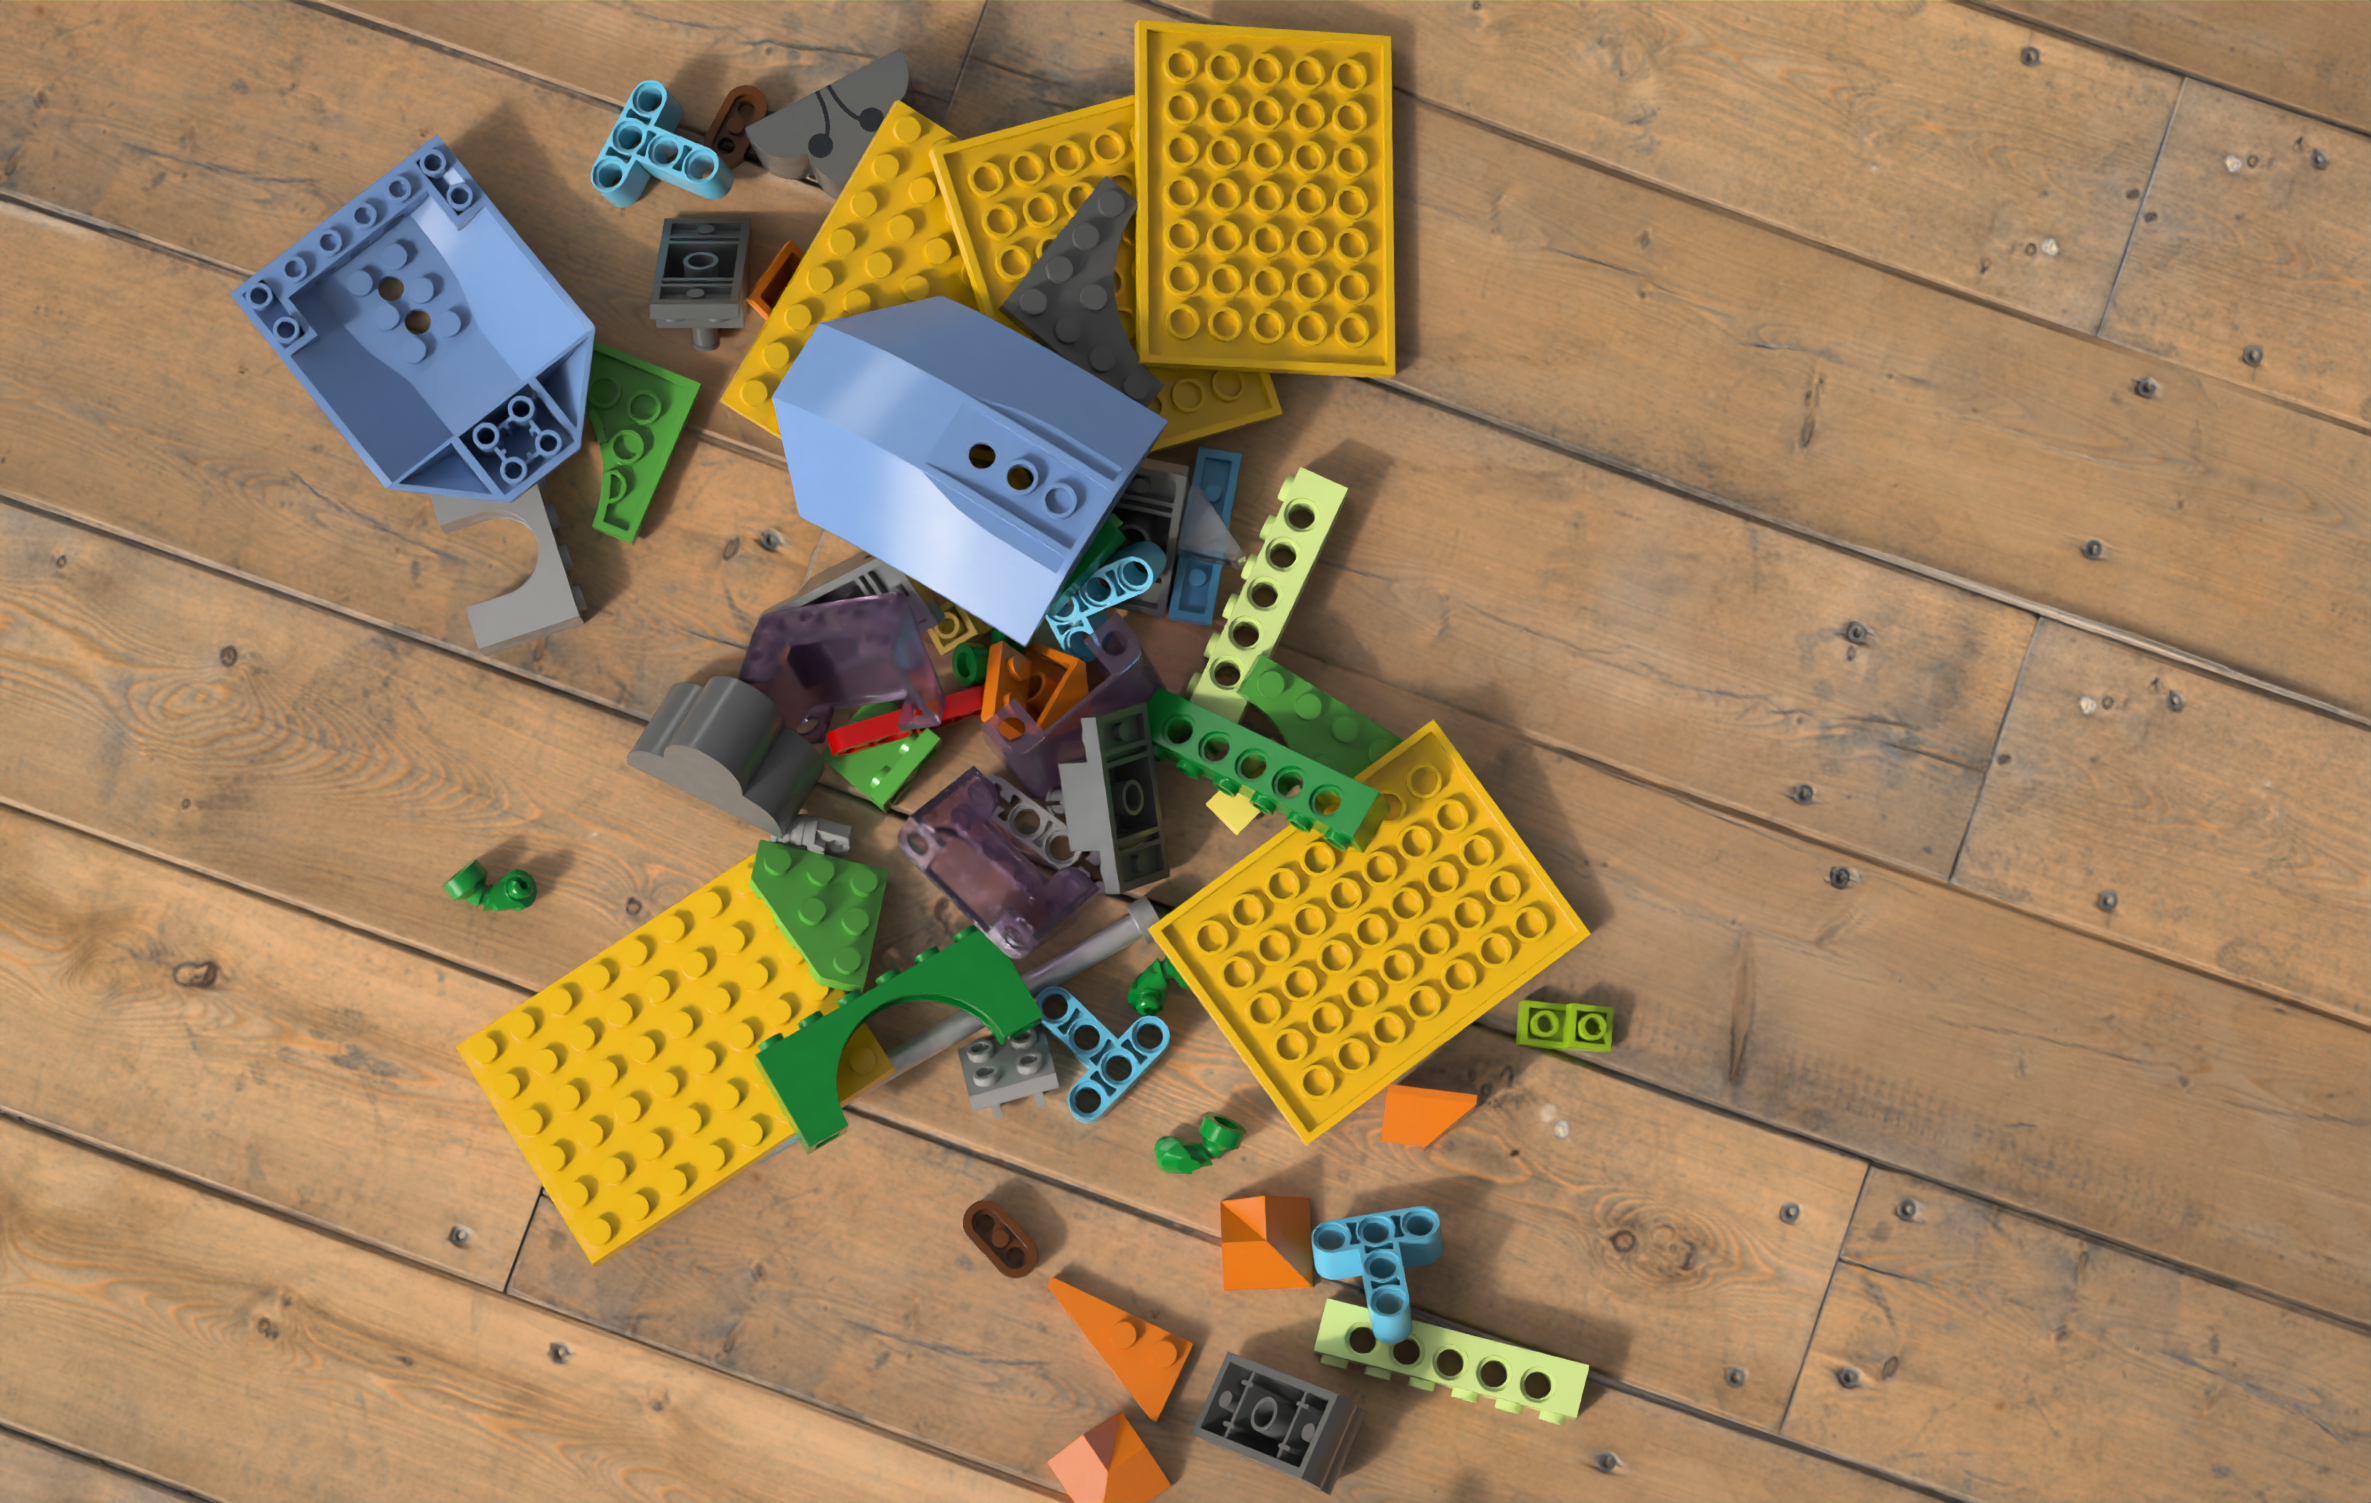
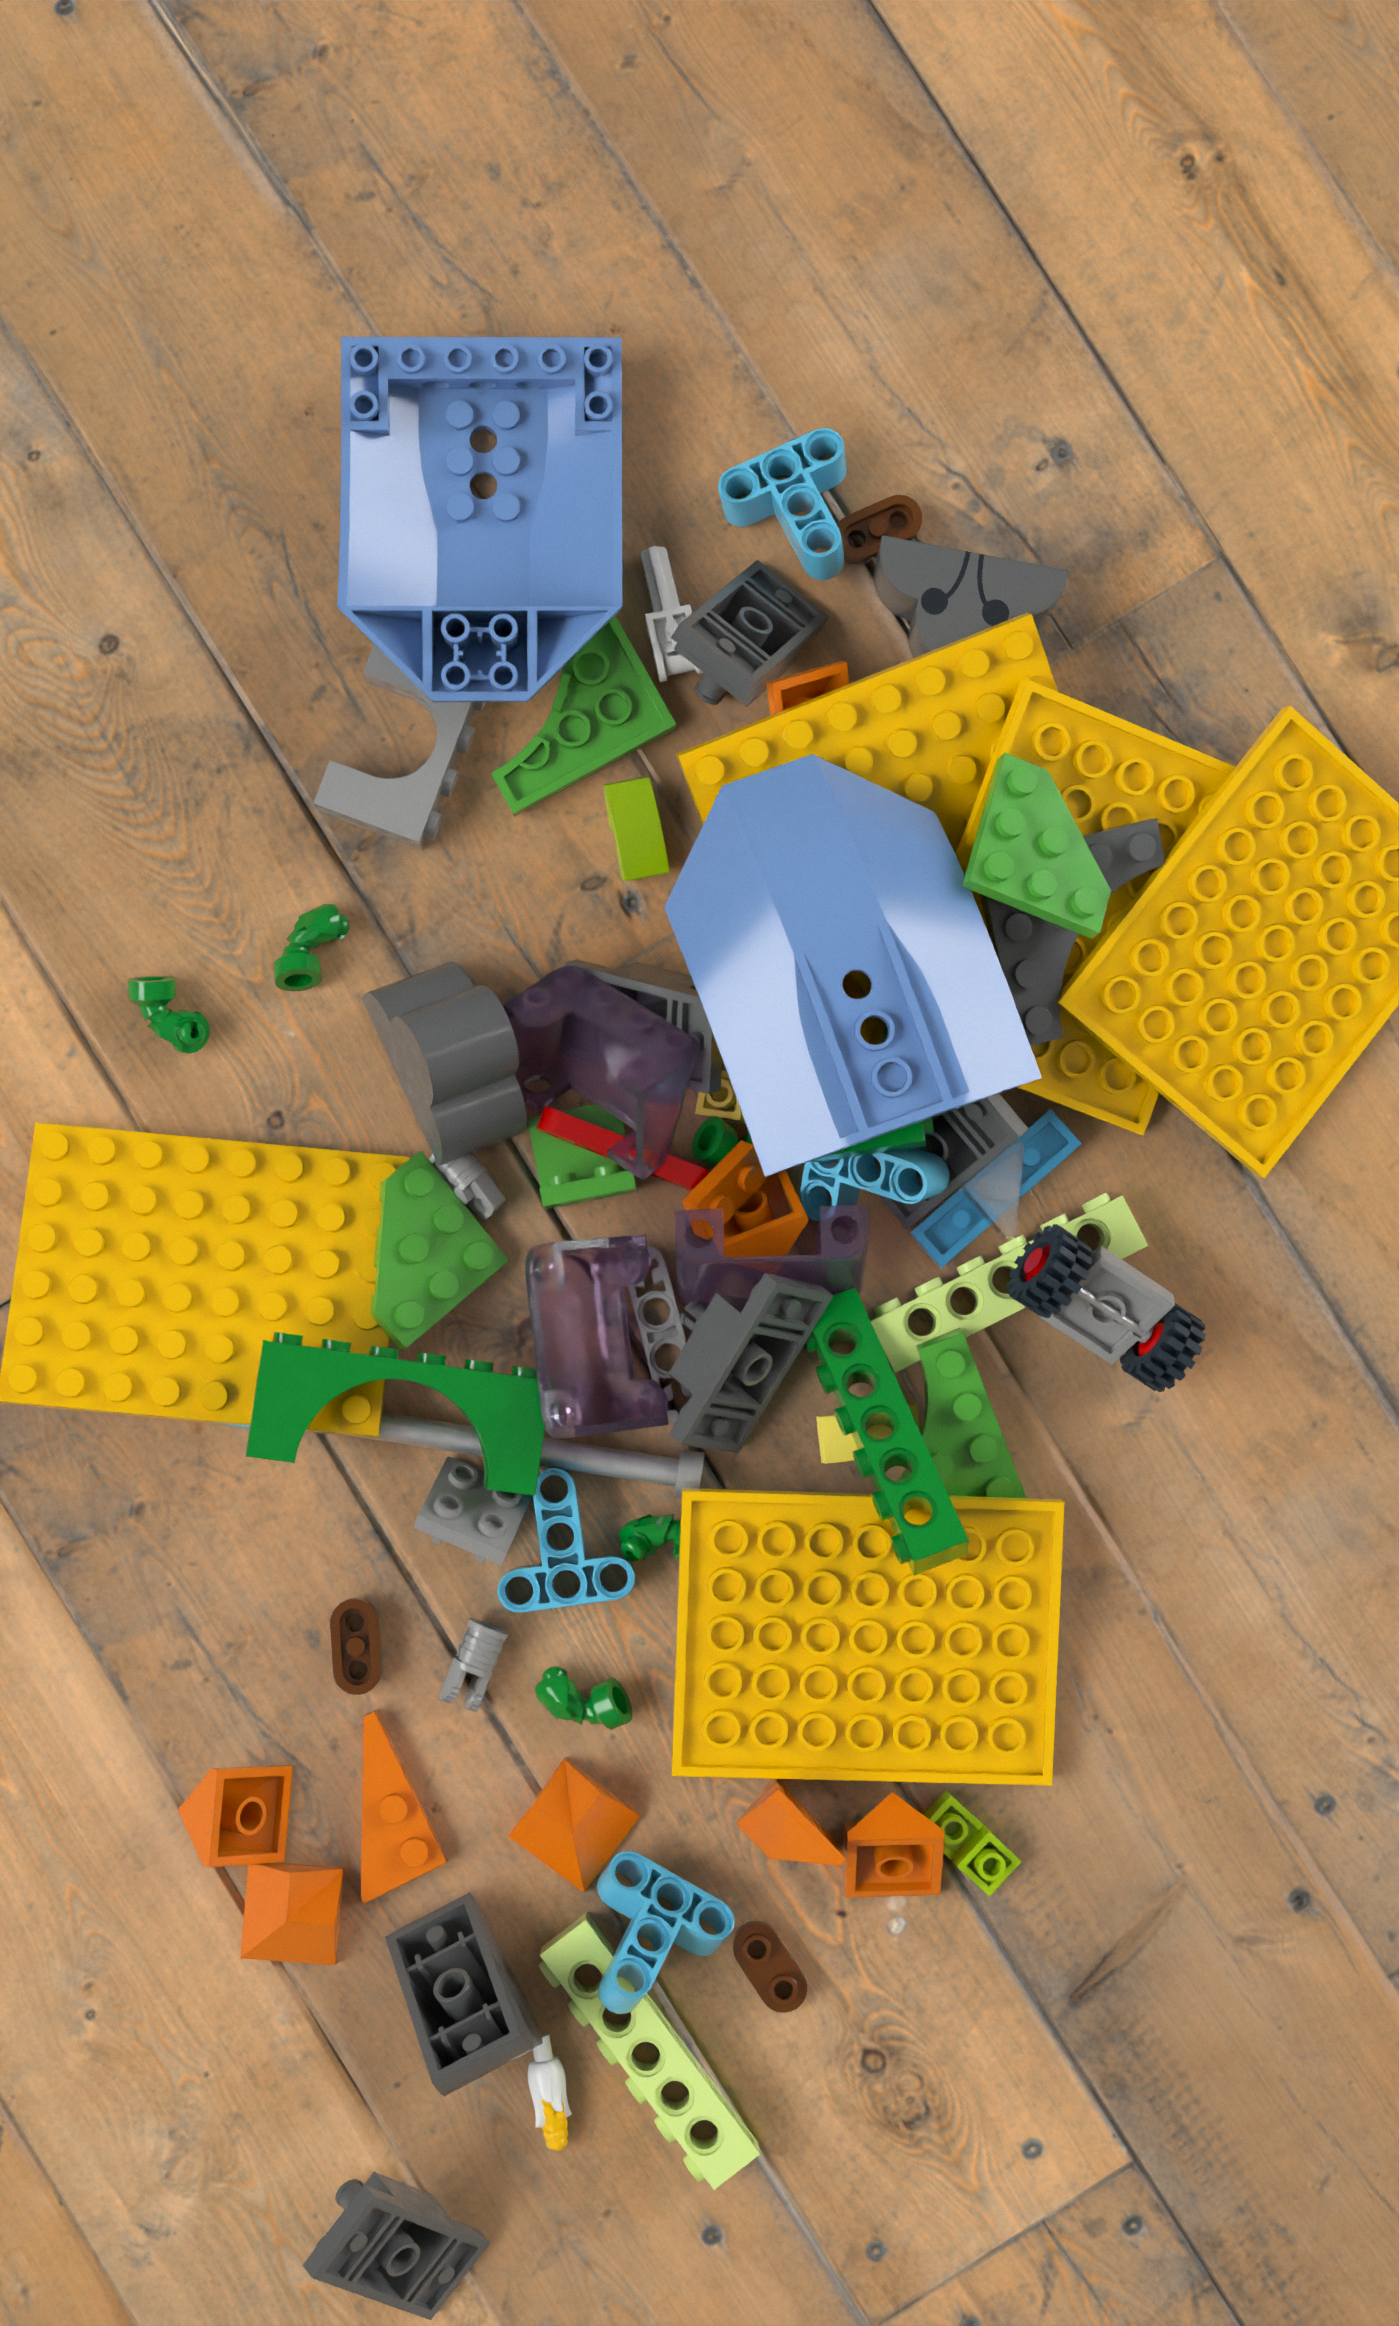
camera: 25 degrees right, 5 degrees up
none -> orange slope [178,1765,293,1867]
none -> green arm [273,904,349,991]
none -> light grey hinge [438,1618,509,1712]
none -> white piece [528,2033,572,2151]
none -> lime slope [603,776,670,881]
none -> white connector [640,546,704,683]
none -> reddish brown plate [733,1921,807,2013]
none -> orange slope [843,1792,945,1897]
none -> bright green plate [962,753,1111,939]
none -> plate [1007,1224,1206,1392]

